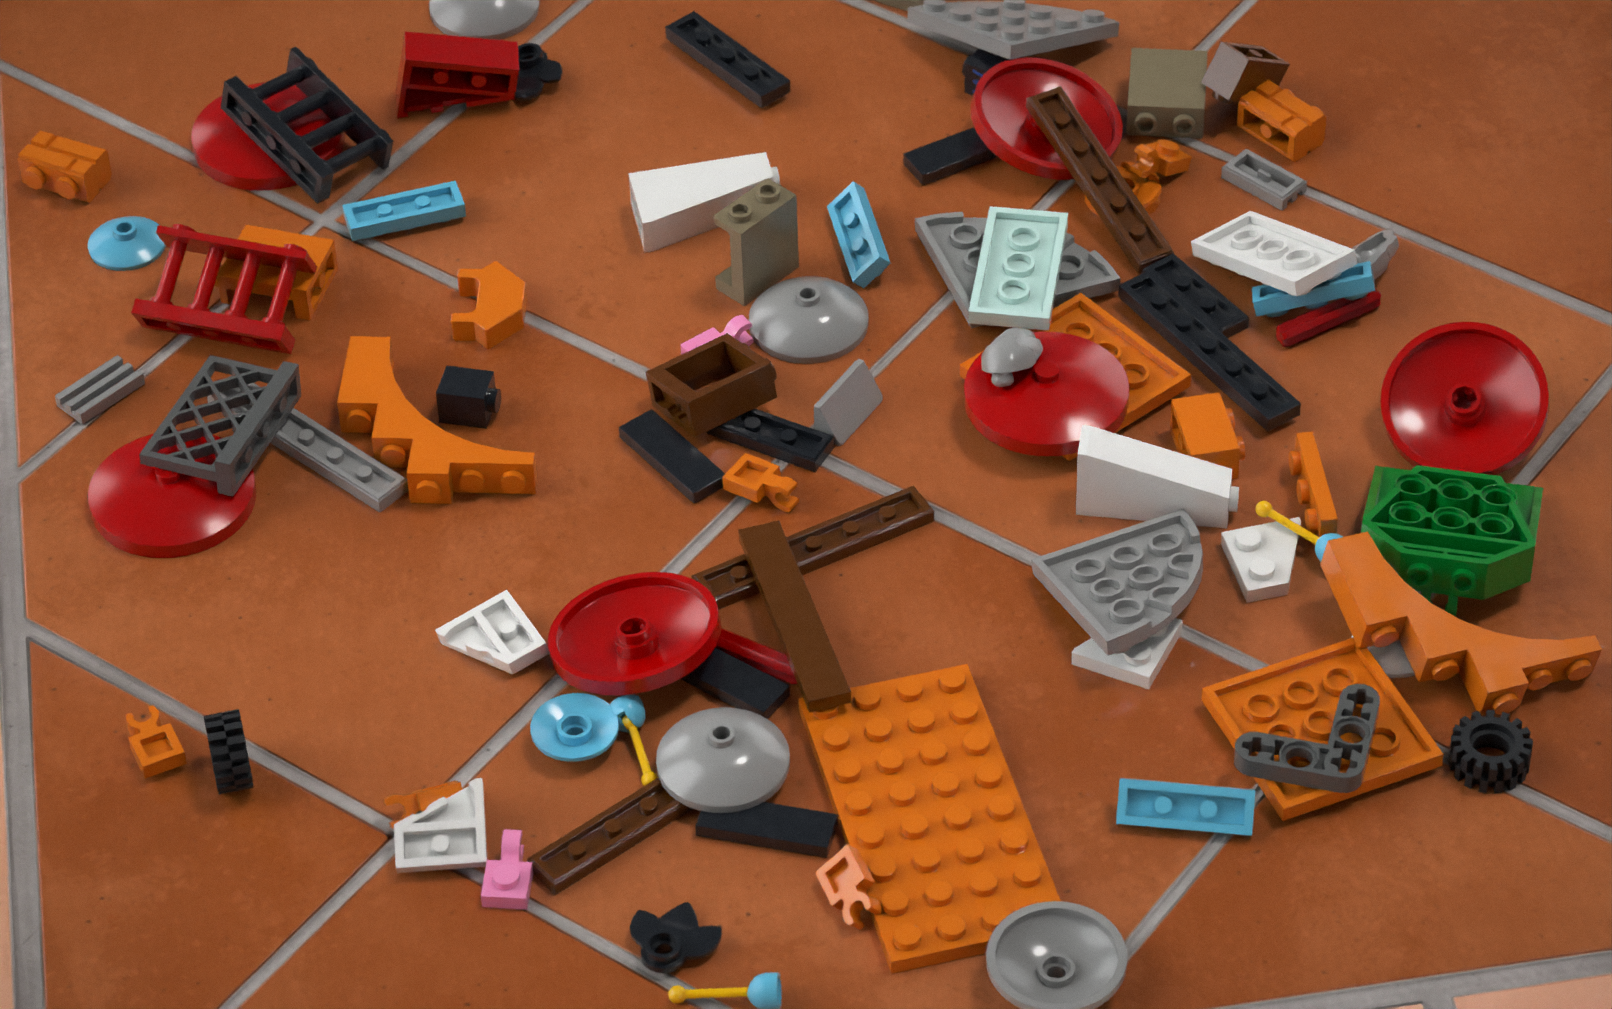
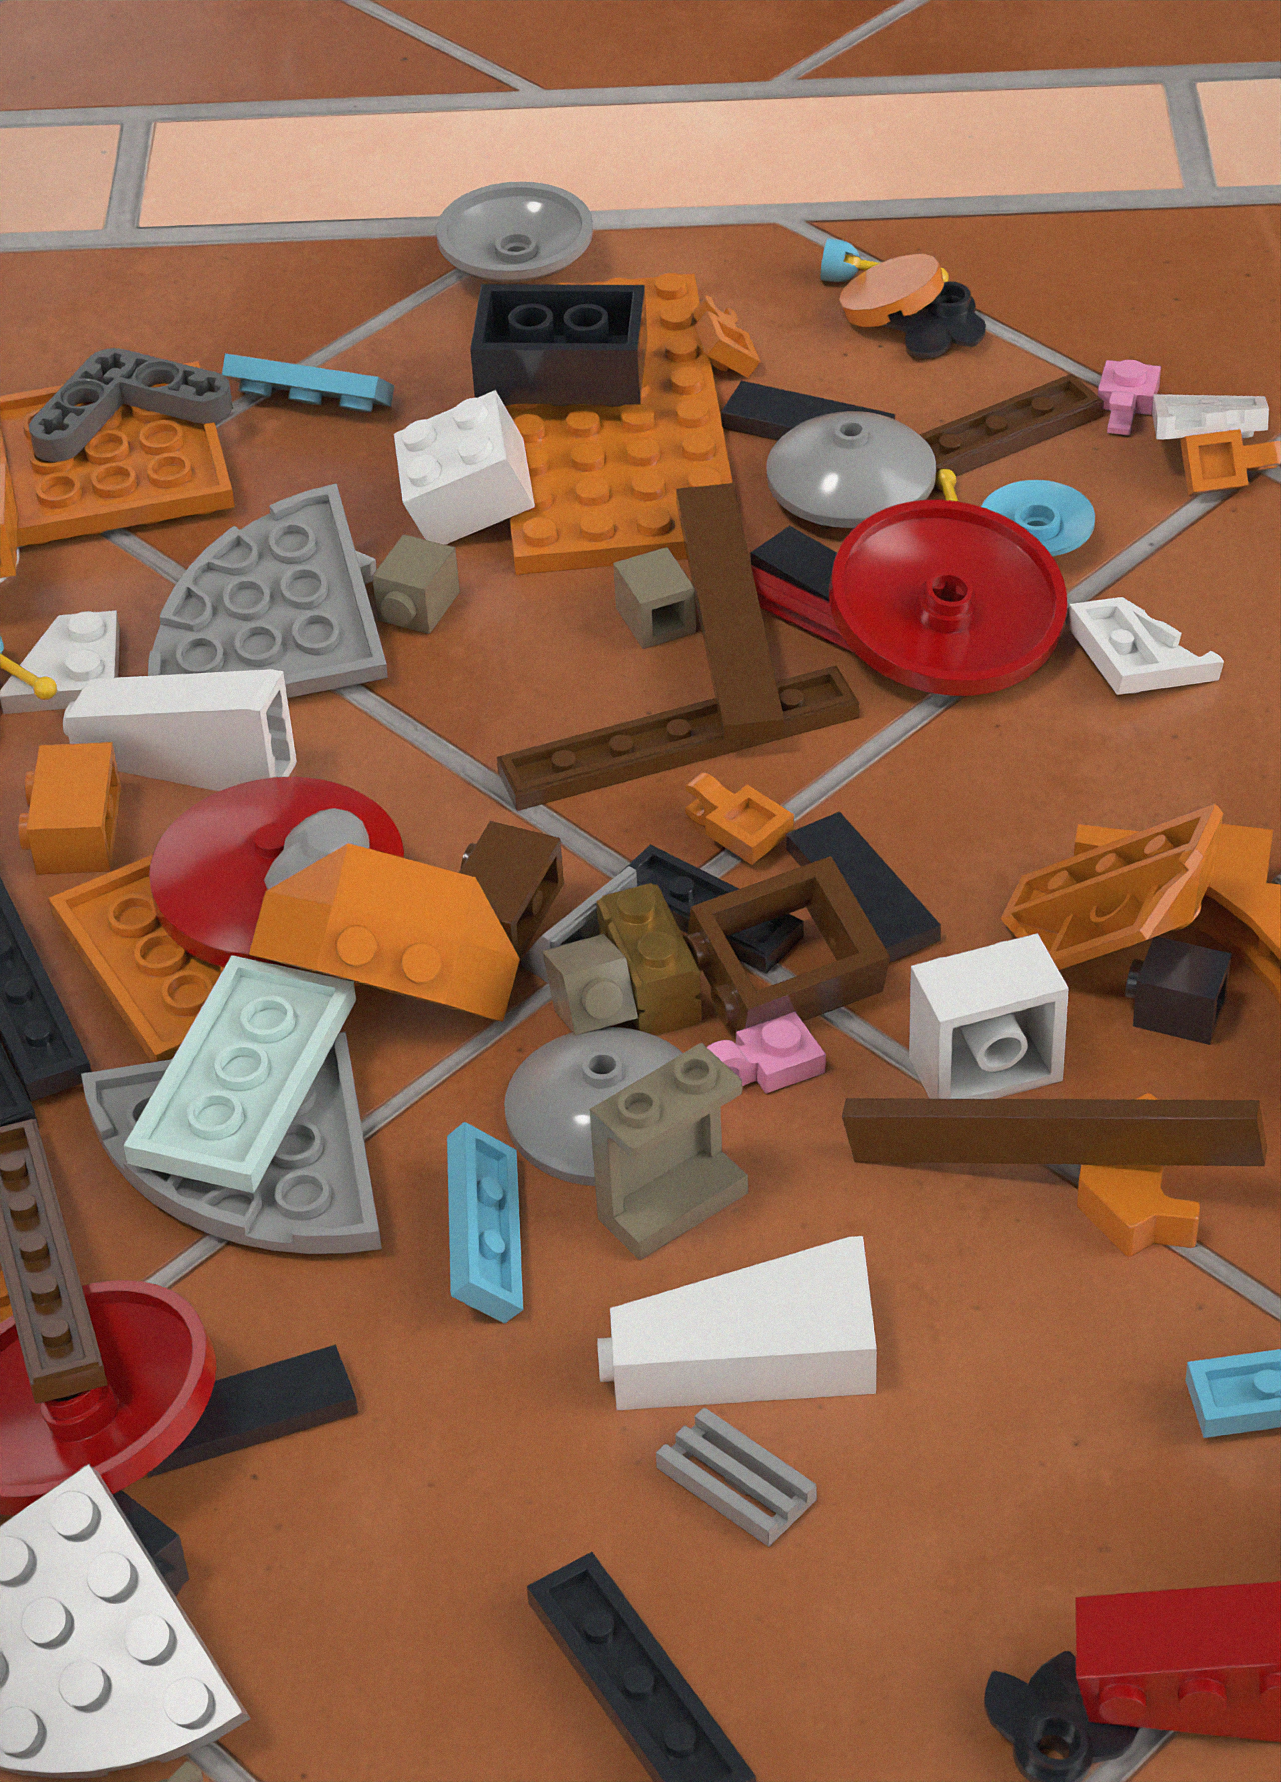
camera: 170 degrees left, 0 degrees up
none -> orange wedge [249,843,520,1022]
none -> dark tan brick [372,534,460,634]
none -> white brick [394,390,535,545]
none -> reddish brown brick [459,821,564,961]
none -> black brick [470,284,647,407]
none -> dark tan brick [542,934,638,1036]
none -> pearl gold brick [596,883,702,1036]
none -> dark tan brick [613,547,697,649]
none -> light grey tile [656,1407,817,1547]
none -> orange tile [839,254,944,327]
none -> reddish brown tile [842,1098,1267,1166]
none -> white brick [909,933,1069,1099]
none -> orange wedge [1000,804,1223,970]

